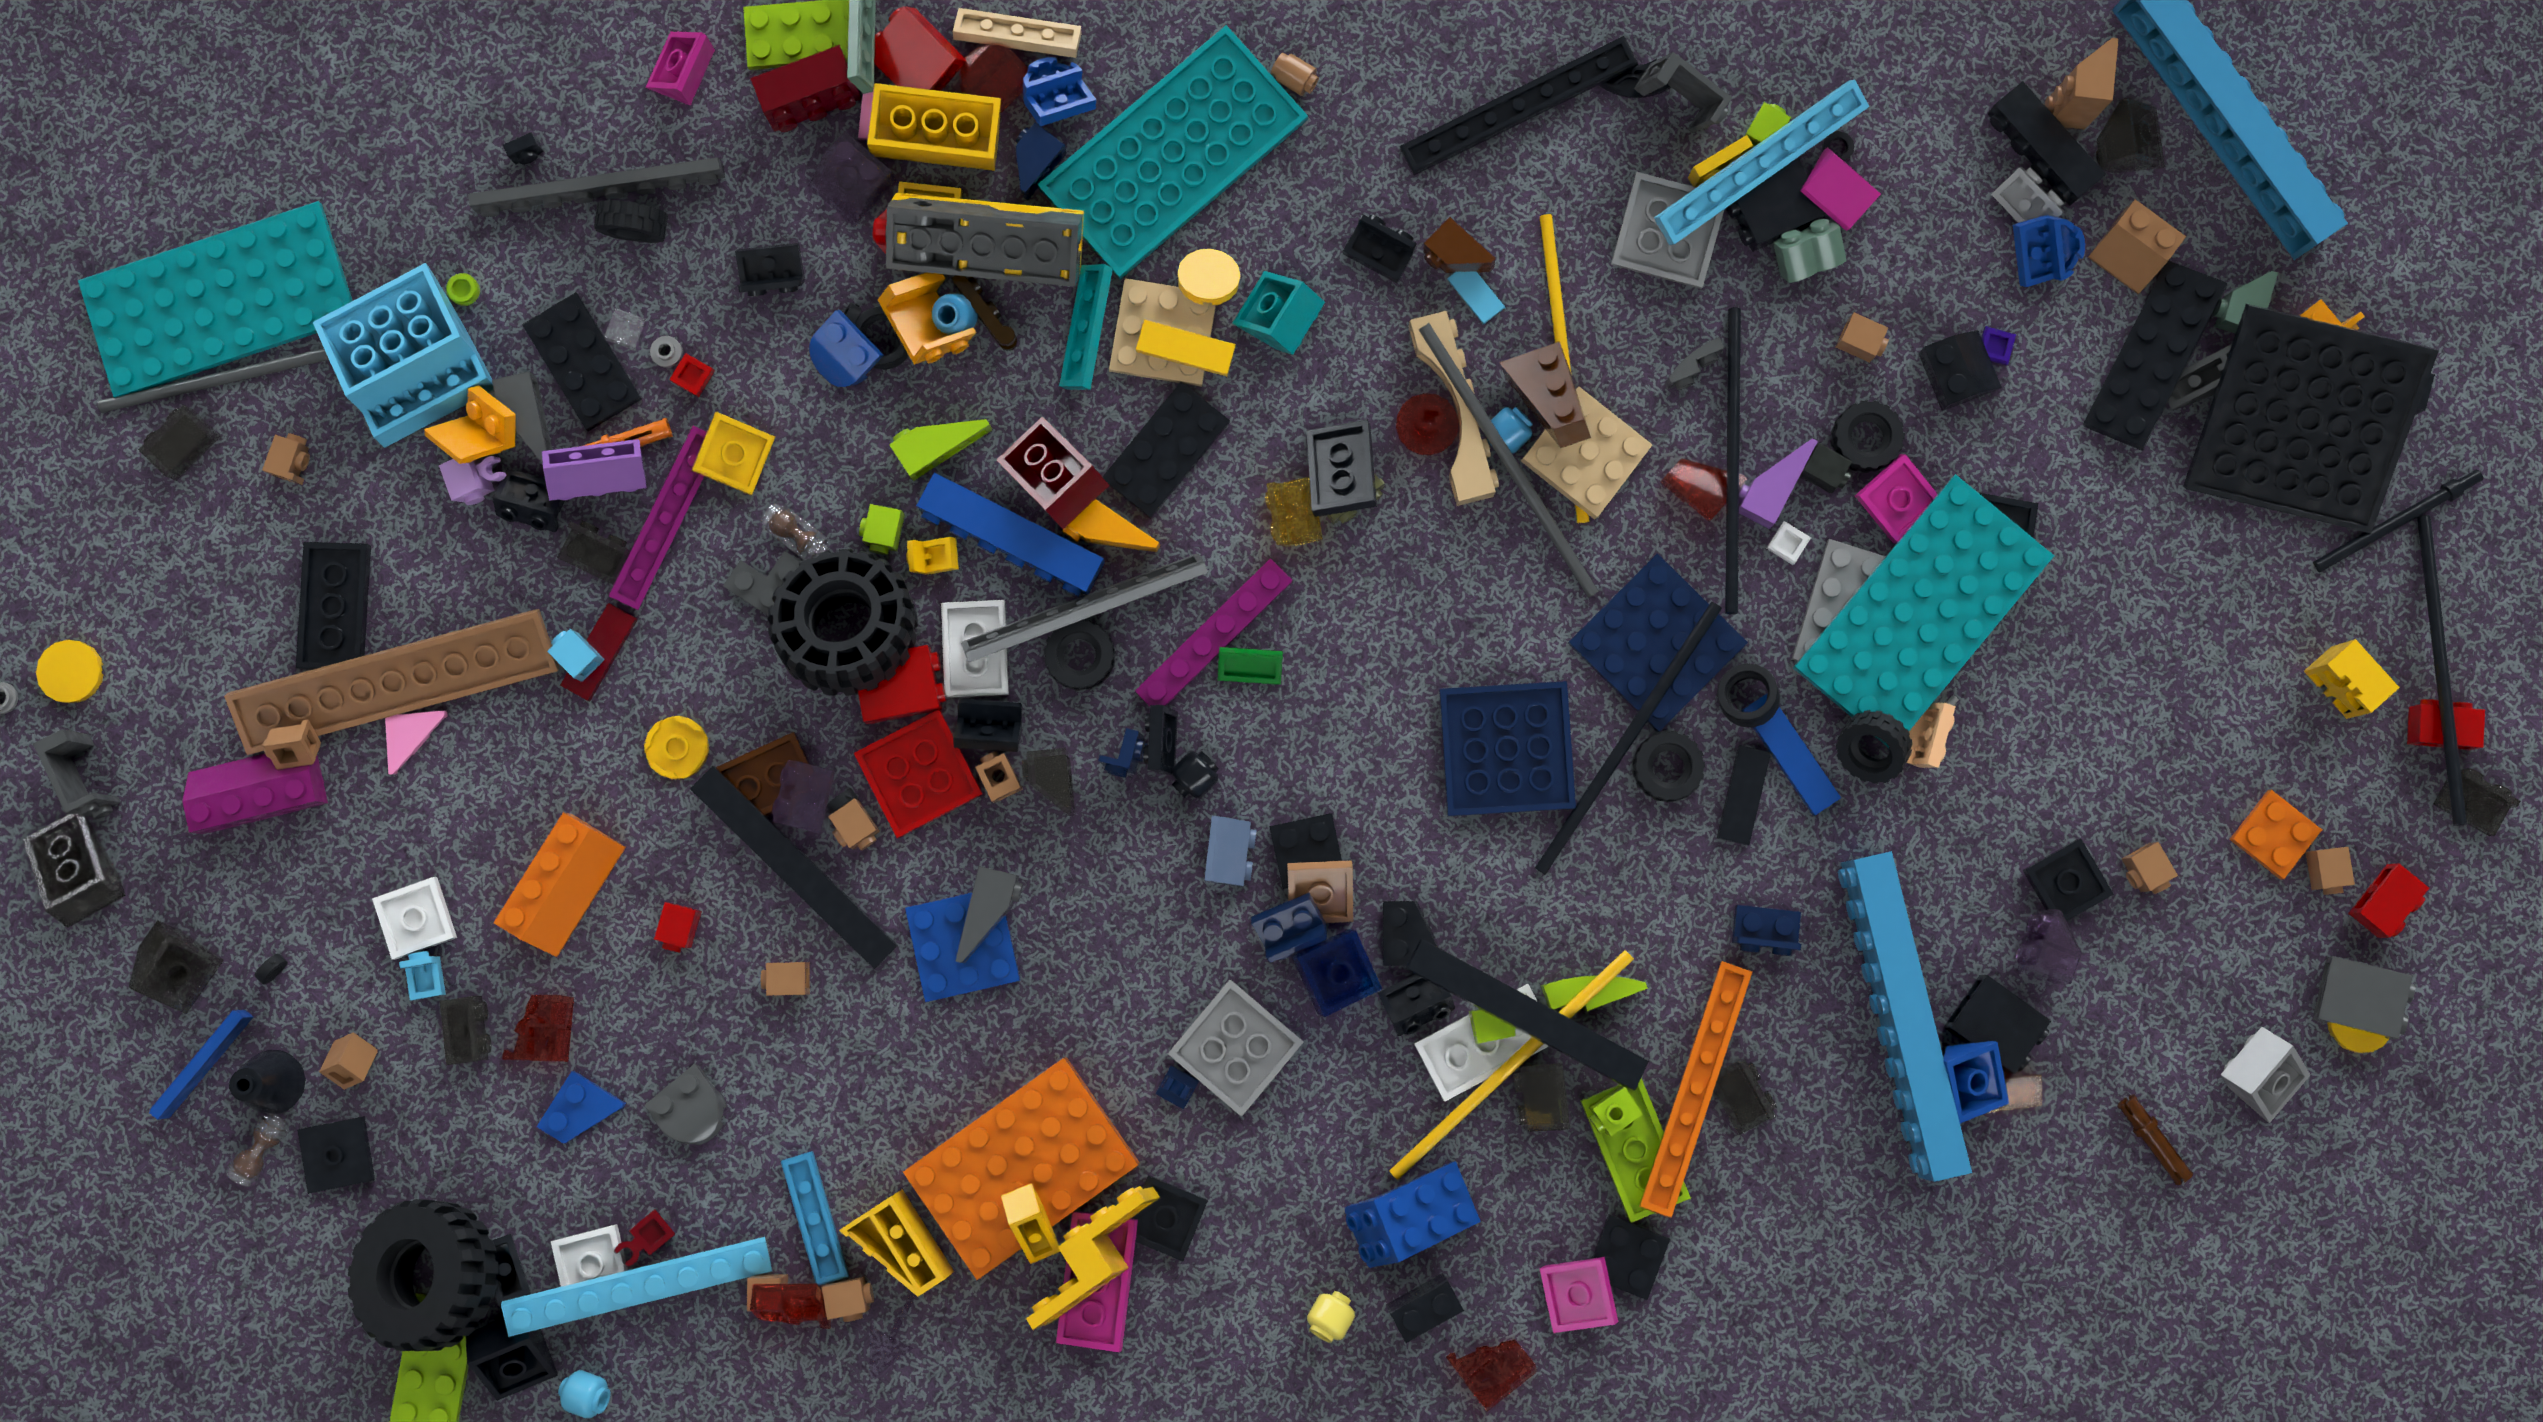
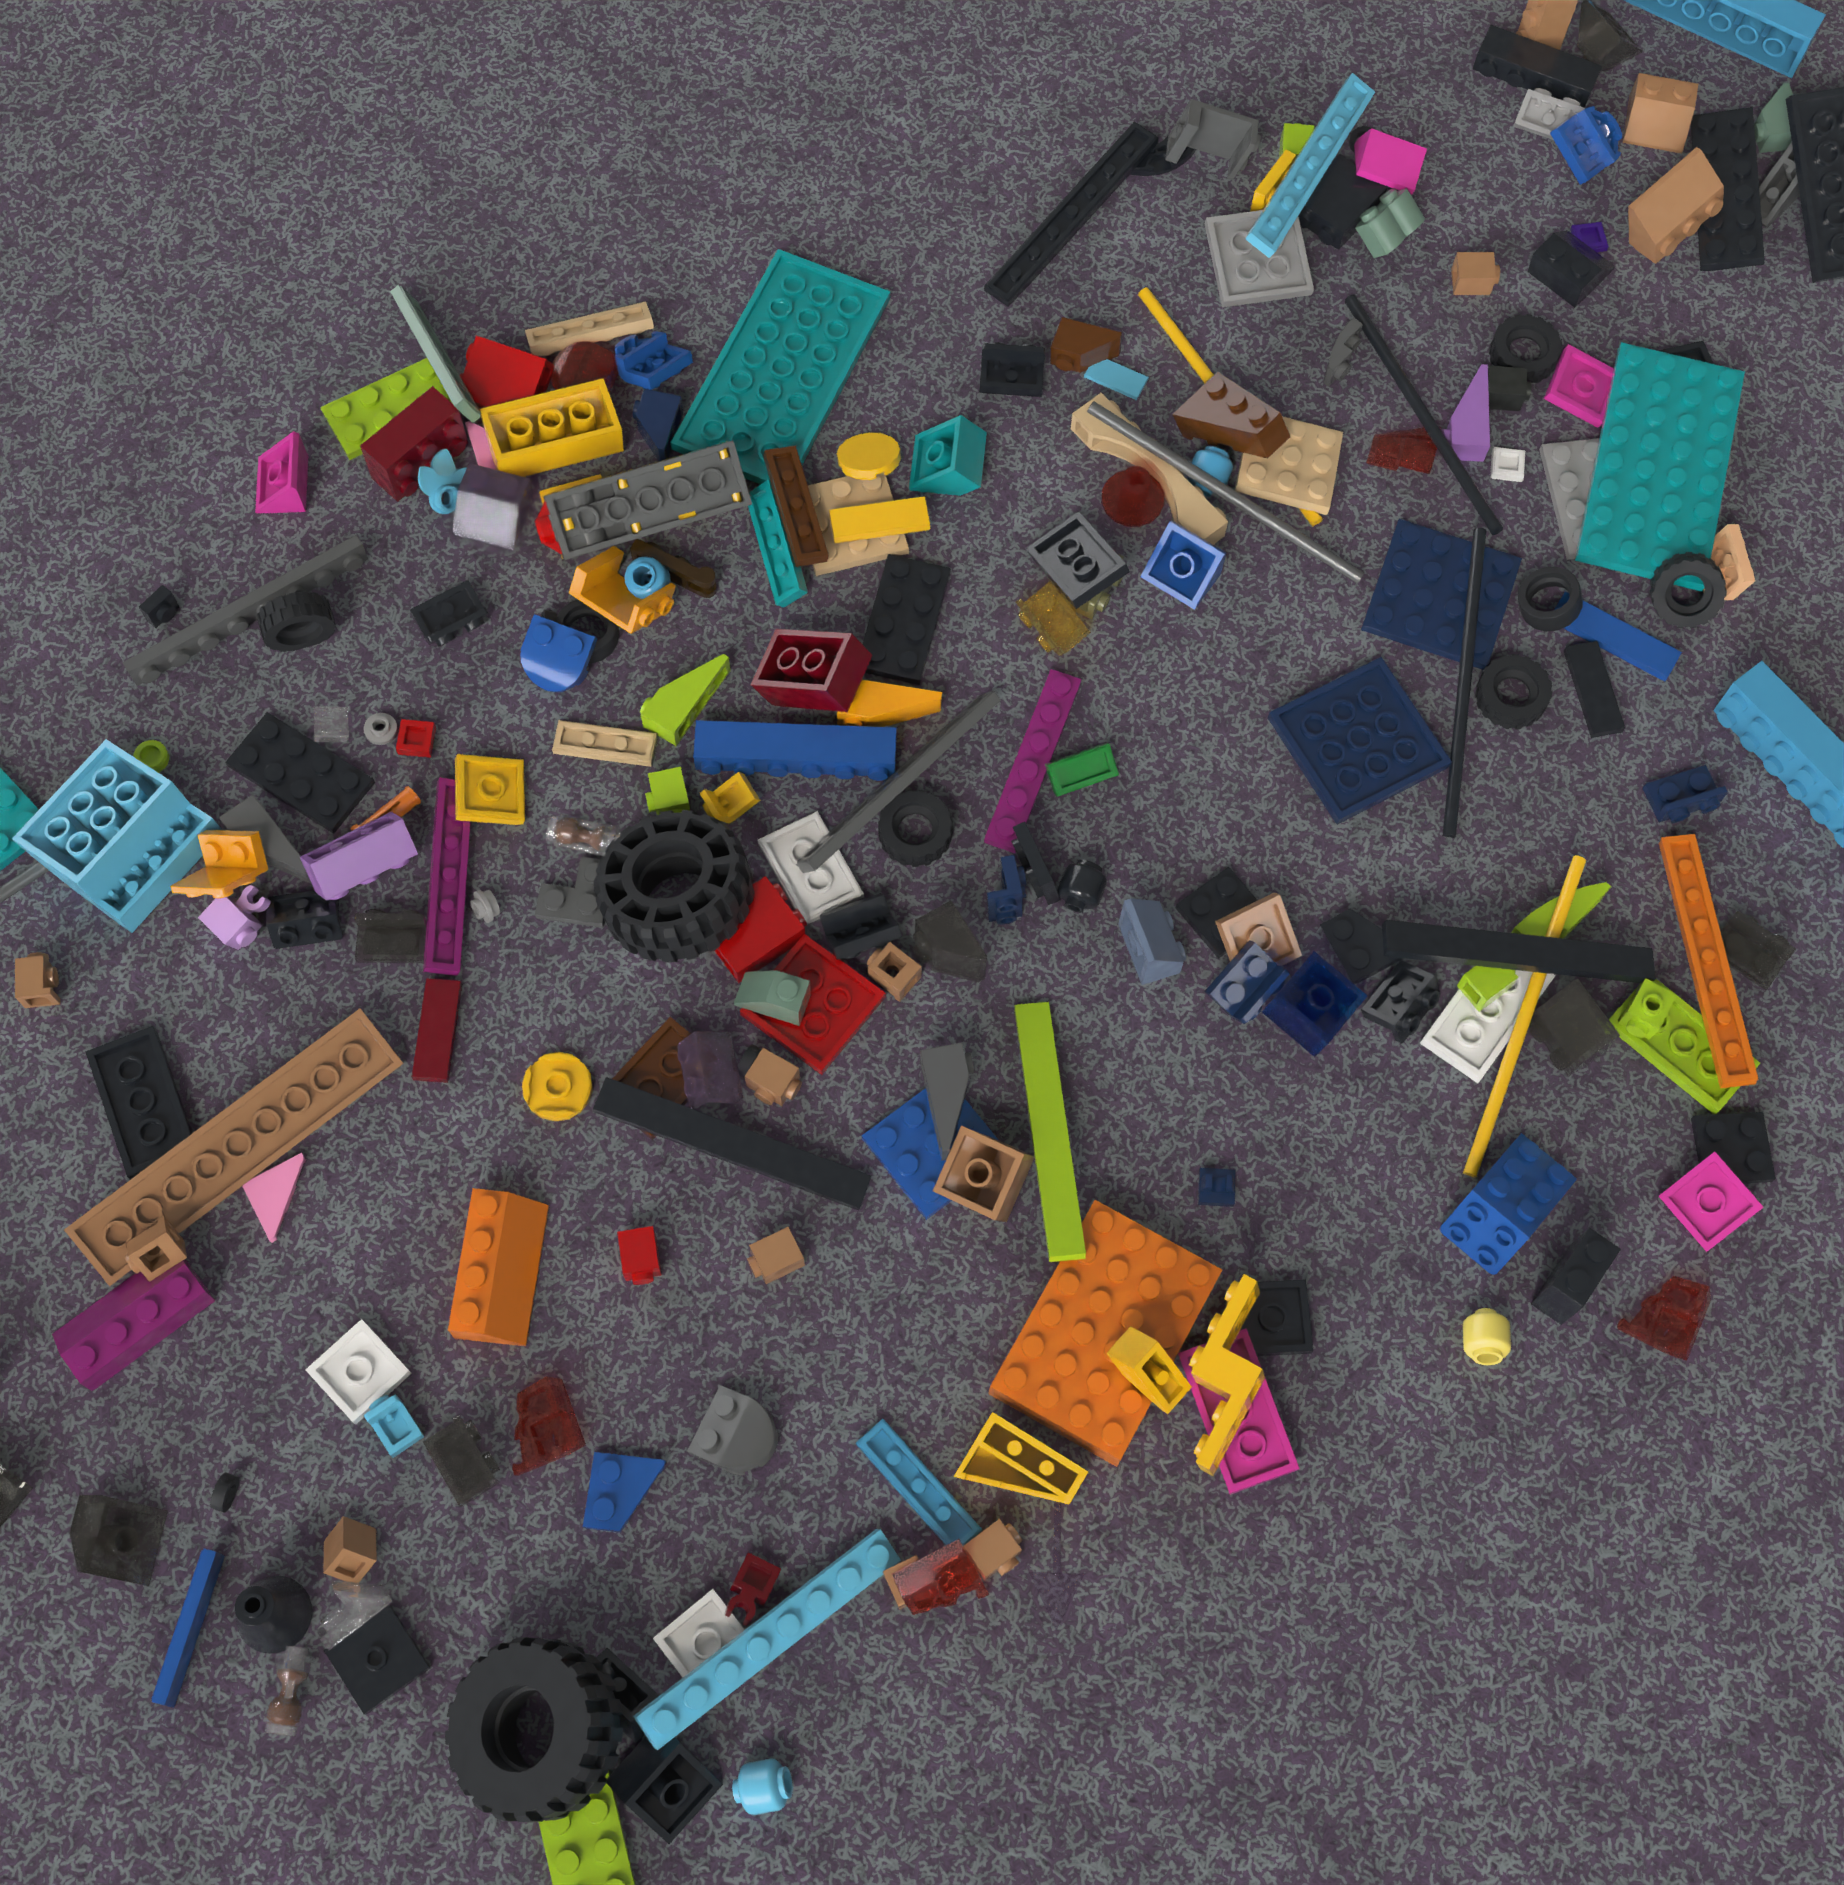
camera: 25 degrees left, 15 degrees down
medium azure brick [547,629,605,682] -> none
light grey plate [1168,980,1304,1117] -> none
medium nougat brick [1271,53,1319,96] -> none
none -> clear slope [317,1581,392,1650]
none -> medium azure plate [418,449,474,514]
none -> light grey plate [470,890,500,923]
none -> tan tile [552,720,657,767]
none -> sand green slope [734,970,811,1026]
none -> reddish brown plate [763,445,829,567]
none -> medium nougat slope [933,1126,1035,1222]
none -> lime tile [1014,1002,1086,1262]
none -> blue slope [1140,520,1226,610]
none -> medium nougat slope [1628,147,1724,264]

